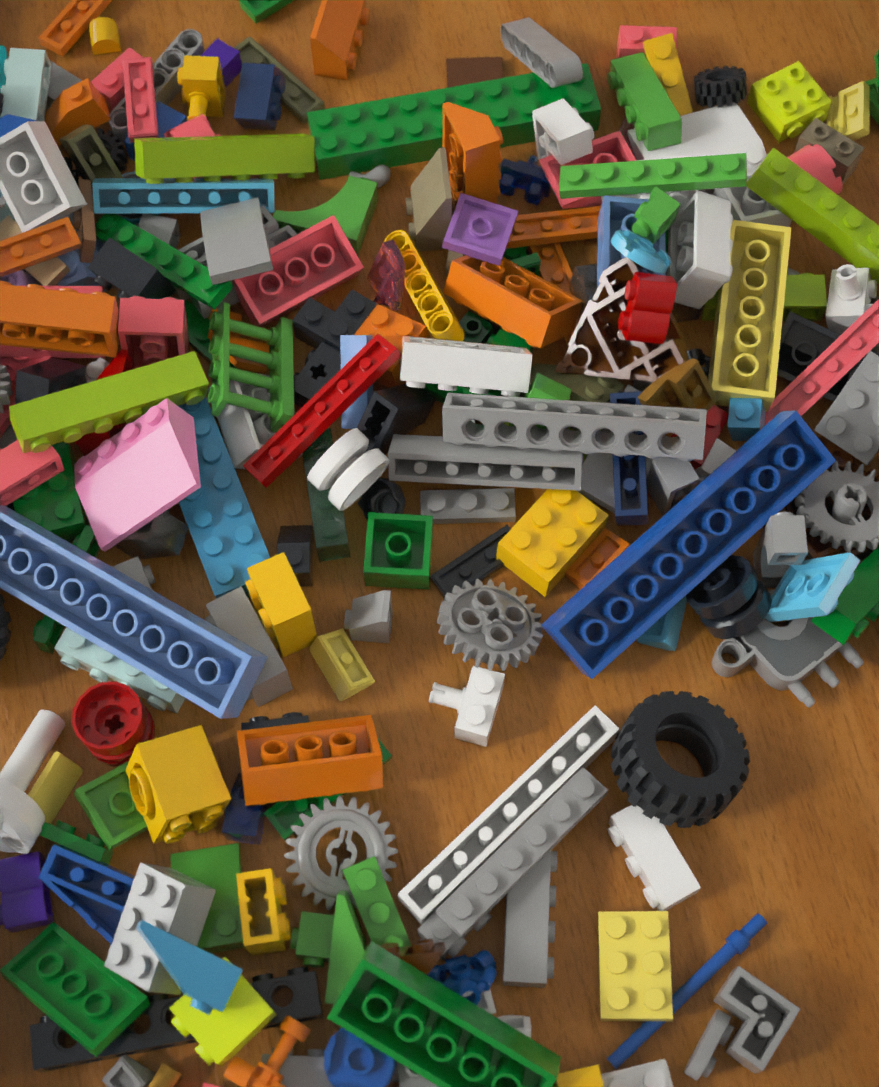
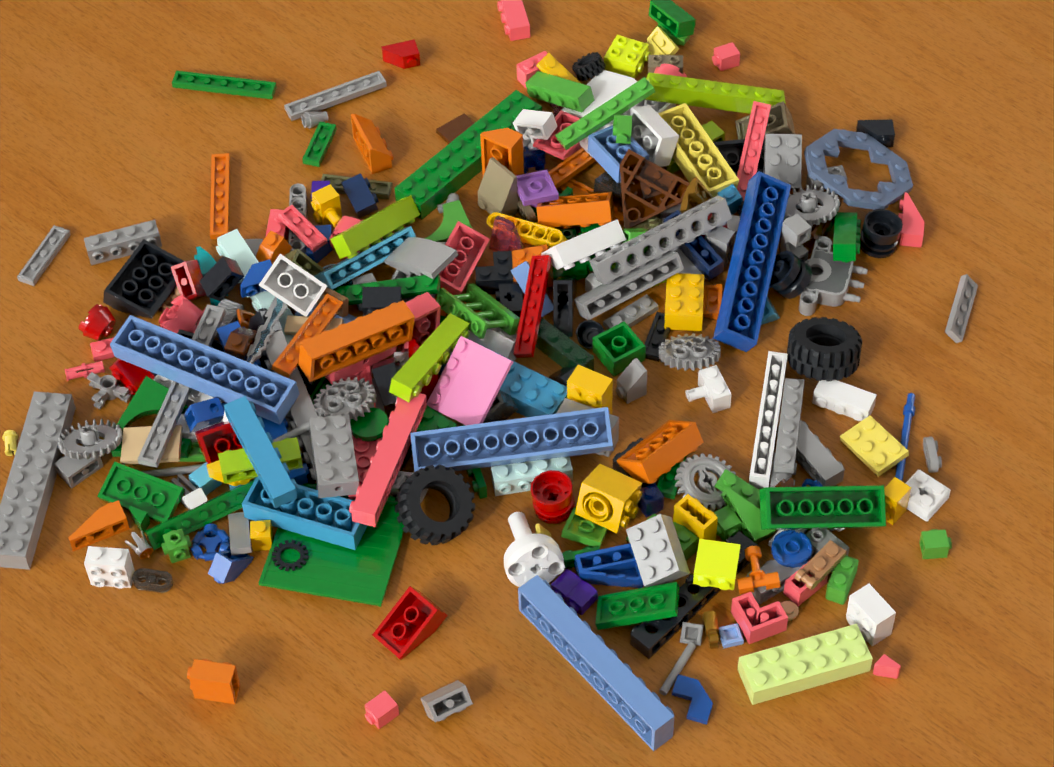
camera: 35 degrees left, 15 degrees down
yellow brick [89,17,121,55] -> none
dark azure slope [136,920,243,1015] -> none
white wheel [307,428,390,511] -> none
light yellow slope [309,628,375,701] -> none
light grey beam [501,17,583,88] -> none
medium azure tile [611,230,671,273] -> none
red brick [618,272,677,344] -> none
light grey brick [713,966,800,1074] -> none
medium azure plate [765,552,860,622] -> none
white brick [825,264,877,335] -> none

